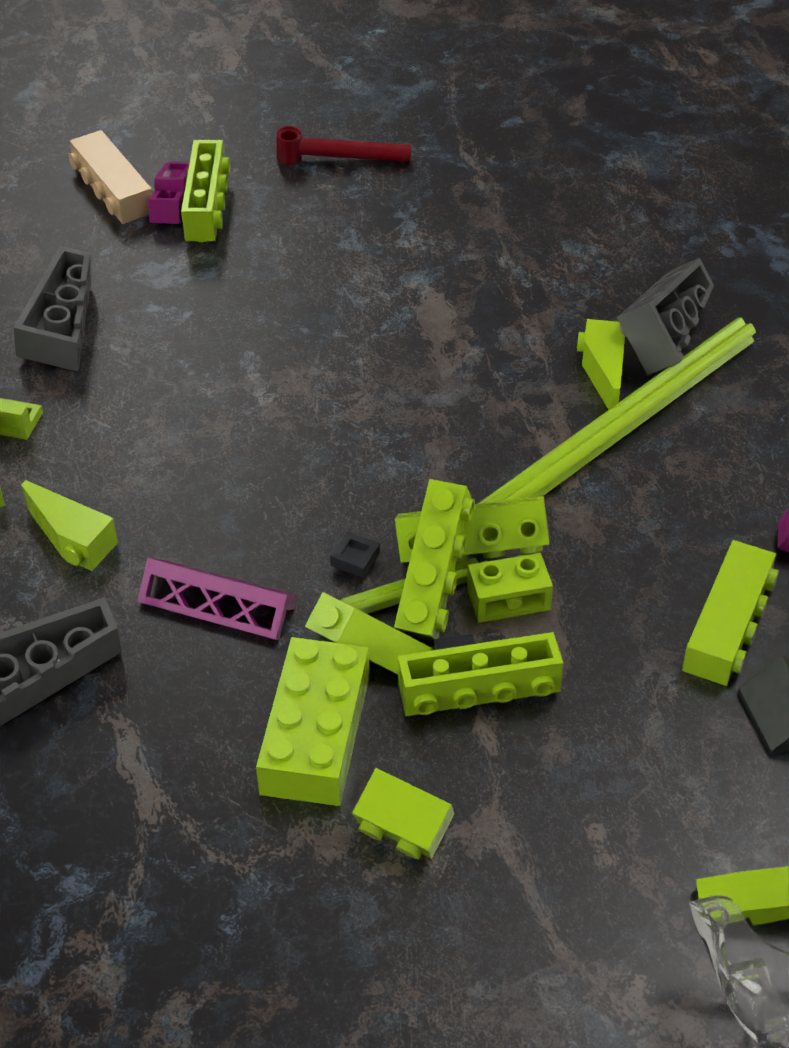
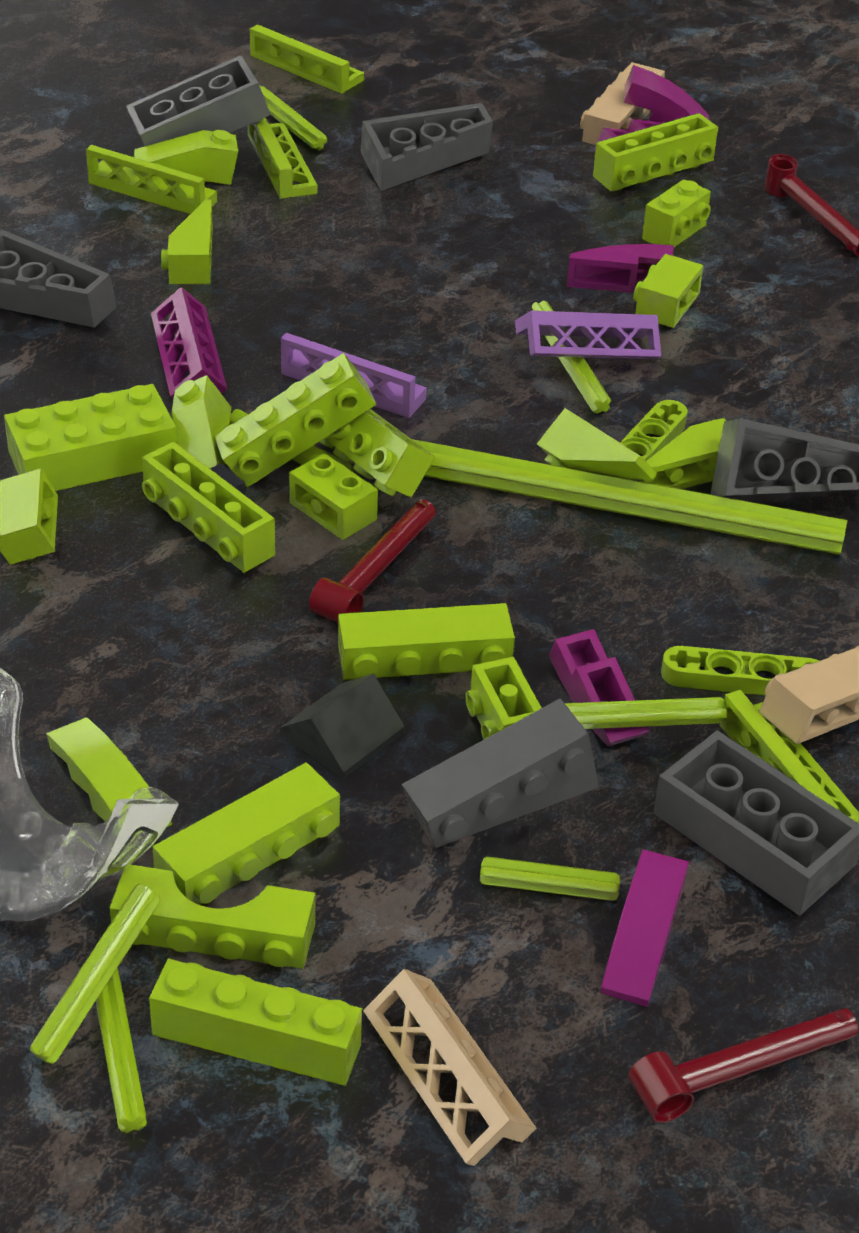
camera: 55 degrees right, 5 degrees down
none -> medium lavender fence [281,333,427,418]
none -> dark red piece [309,499,436,623]
none -> medium lavender fence [515,311,662,359]
none -> lime axle [532,300,611,414]
none -> lime slope [537,408,657,480]
none -> magenta slope [567,244,674,293]
none -> lime beam [620,400,688,481]
none -> magenta slope [624,65,709,123]
none -> lime brick [633,254,704,328]
none -> lime brick [642,179,711,247]

